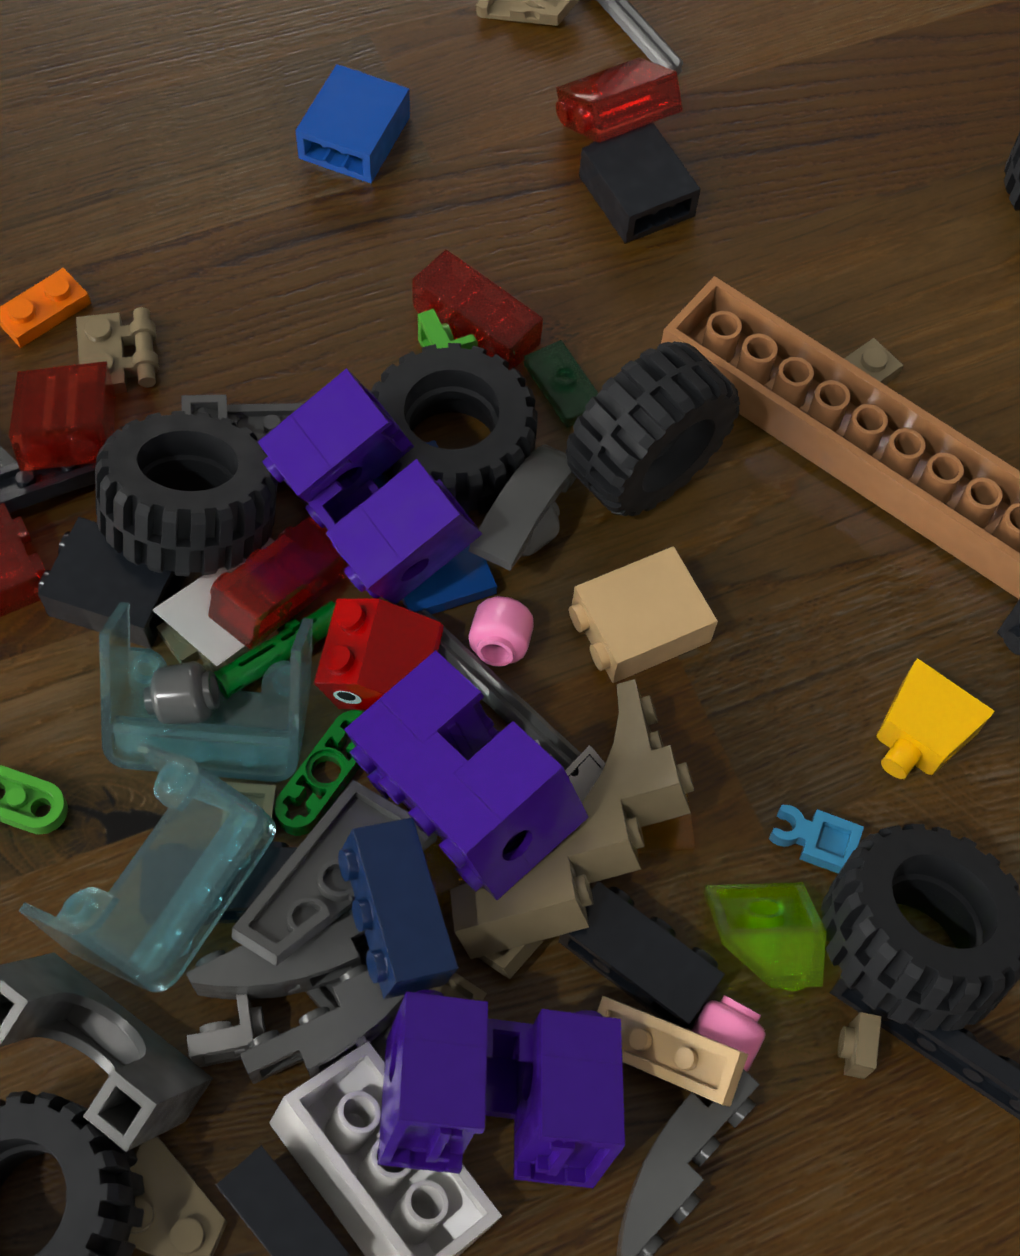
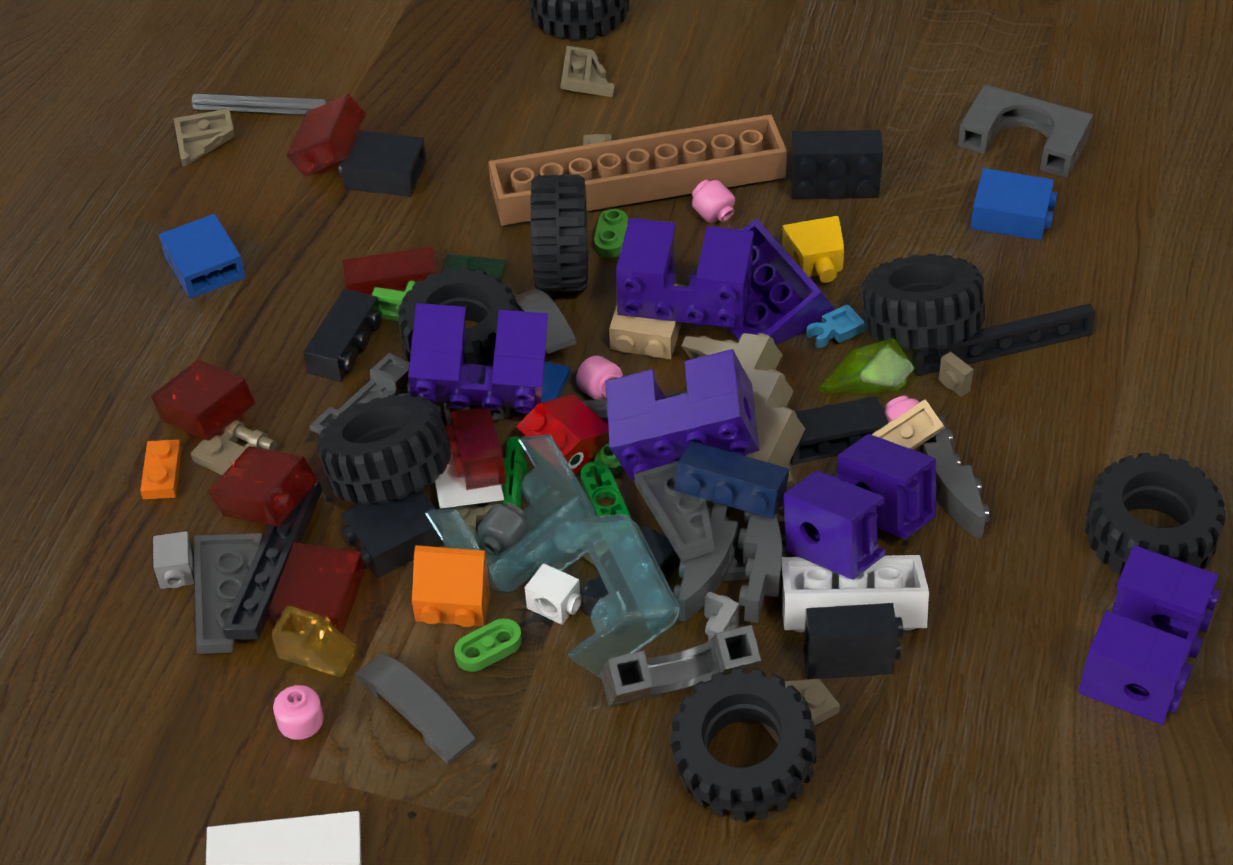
camera: 45 degrees left, 15 degrees down
none -> clear red brick [150,359,256,441]
none -> black brick [303,289,382,382]
none -> orange slope [412,546,491,627]
none -> white brick [525,563,582,625]
none -> dark tan wing [560,46,614,97]
none -> bright green plate [594,209,628,258]
none -> dark purple piece [616,218,754,329]
none -> dark purple slope [687,218,835,345]
none -> bright pink head [692,180,735,223]

